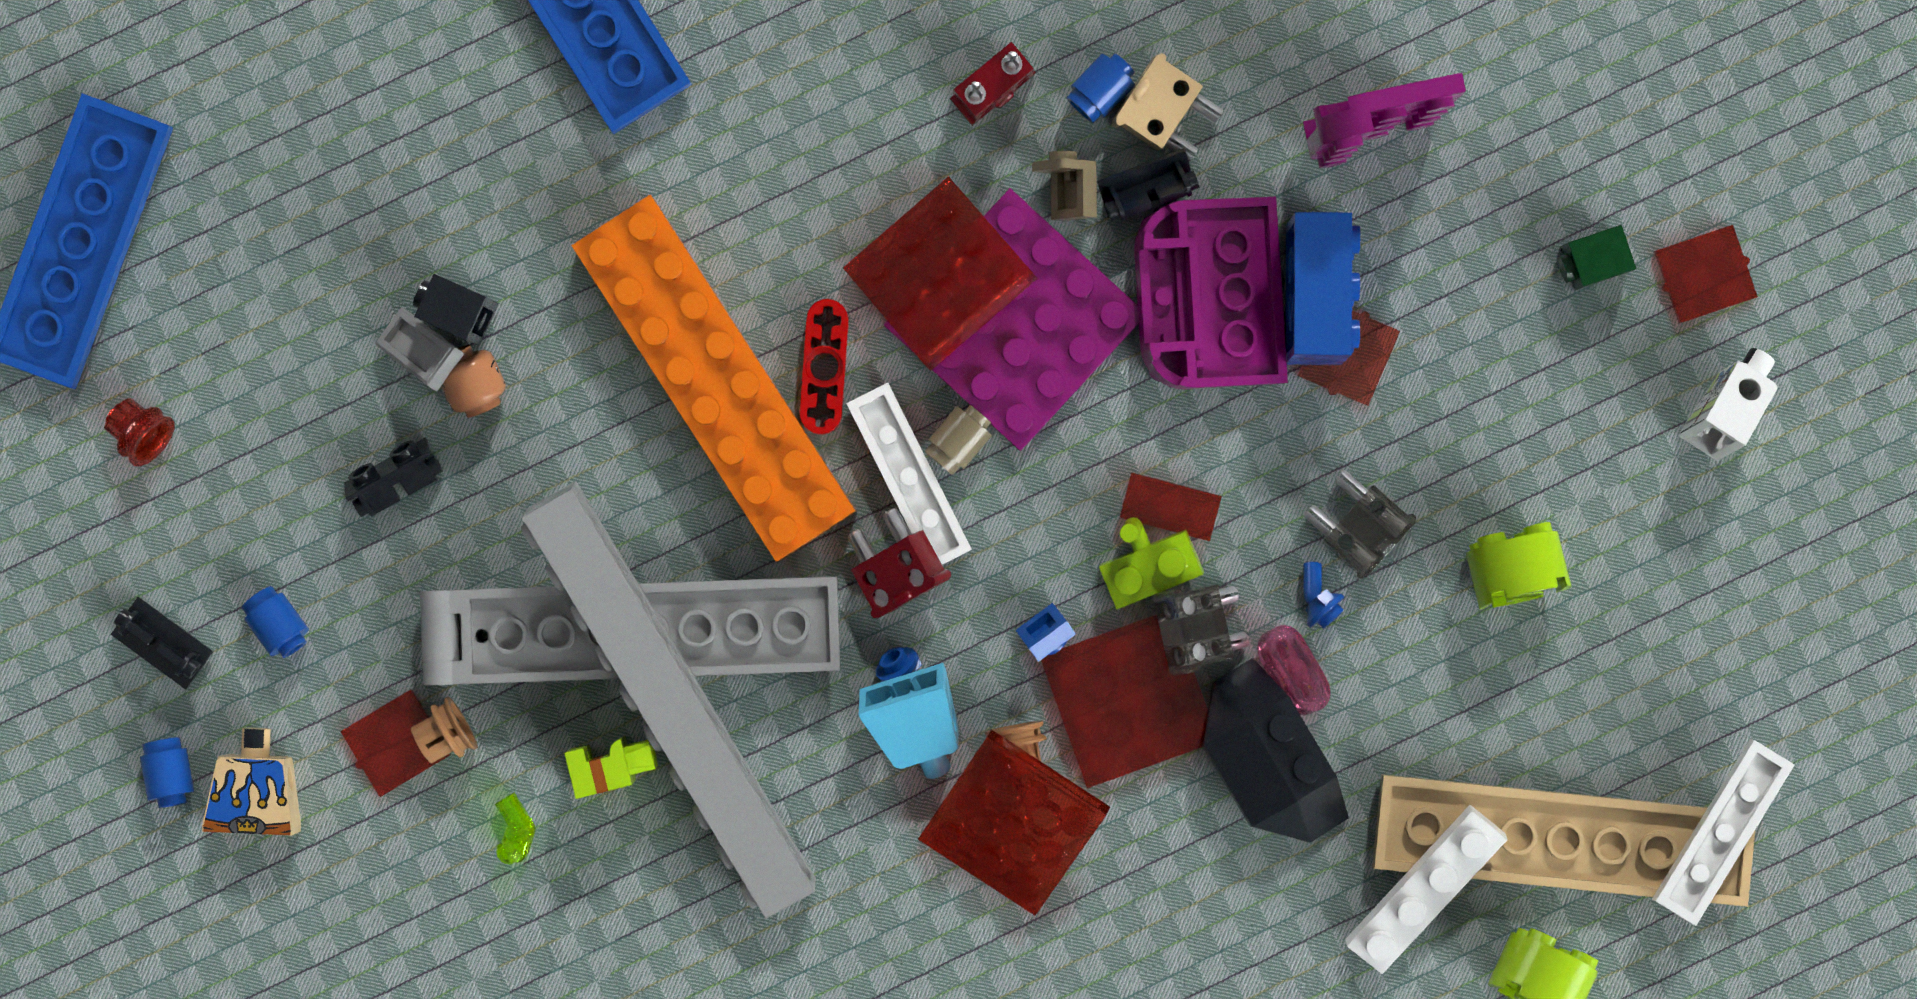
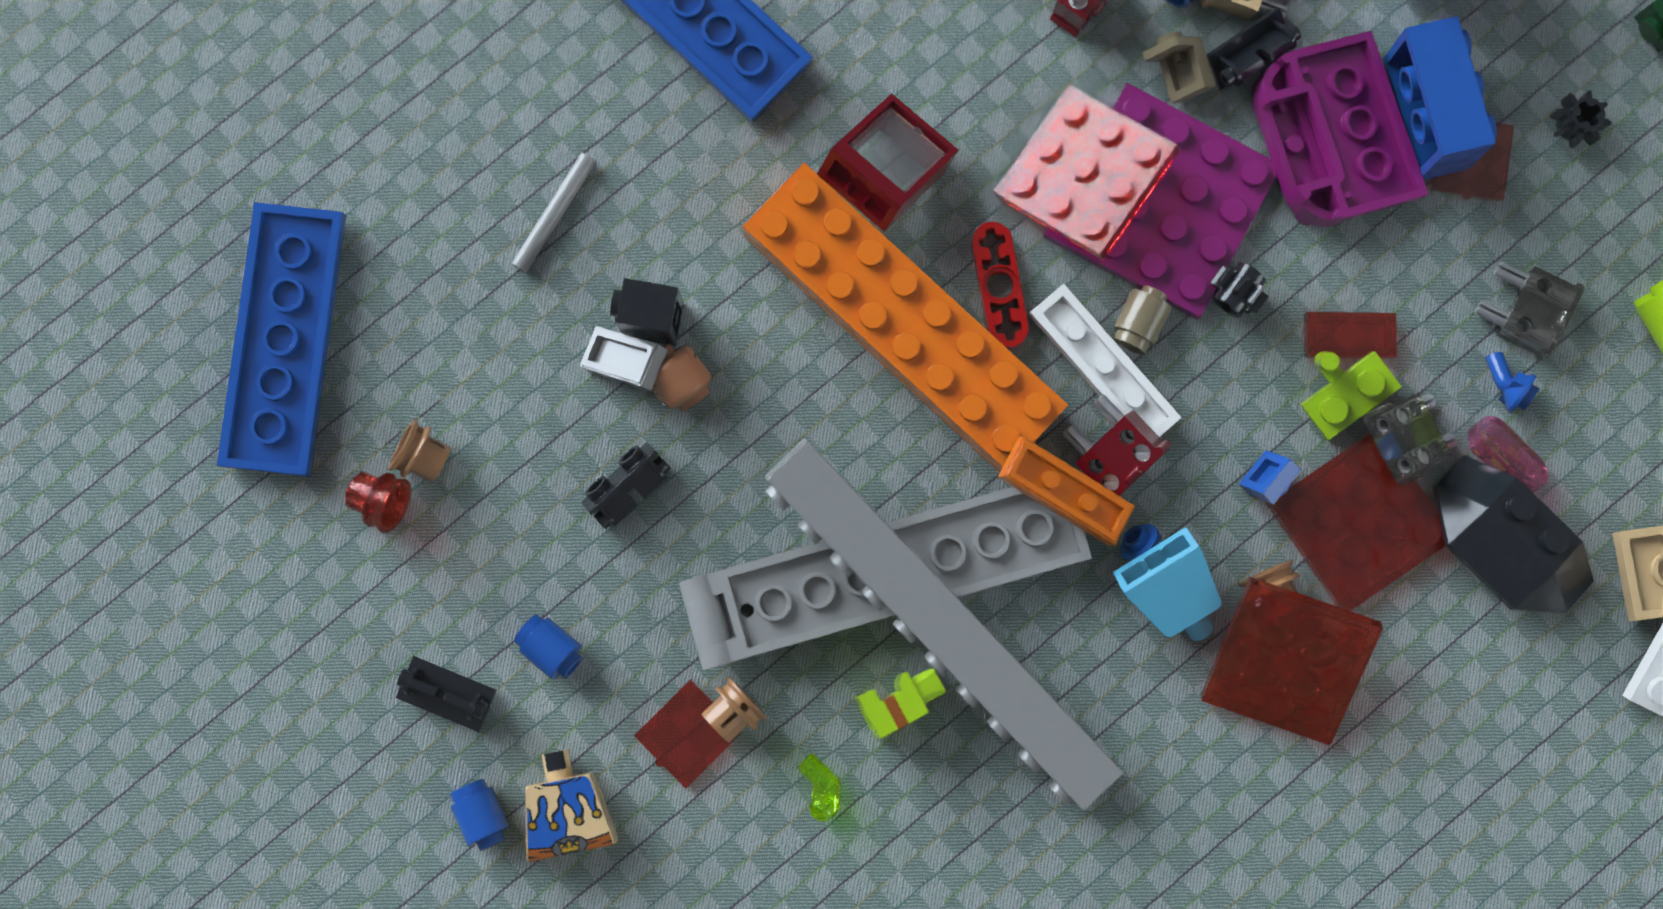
camera: 15 degrees left, 5 degrees down
none -> medium nougat piece [387,419,451,482]
none -> light grey bar [511,153,596,273]
none -> dark red window [817,93,959,232]
none -> orange tile [998,437,1135,546]
none -> black gear [1210,262,1269,318]
none -> black gear [1550,90,1611,148]

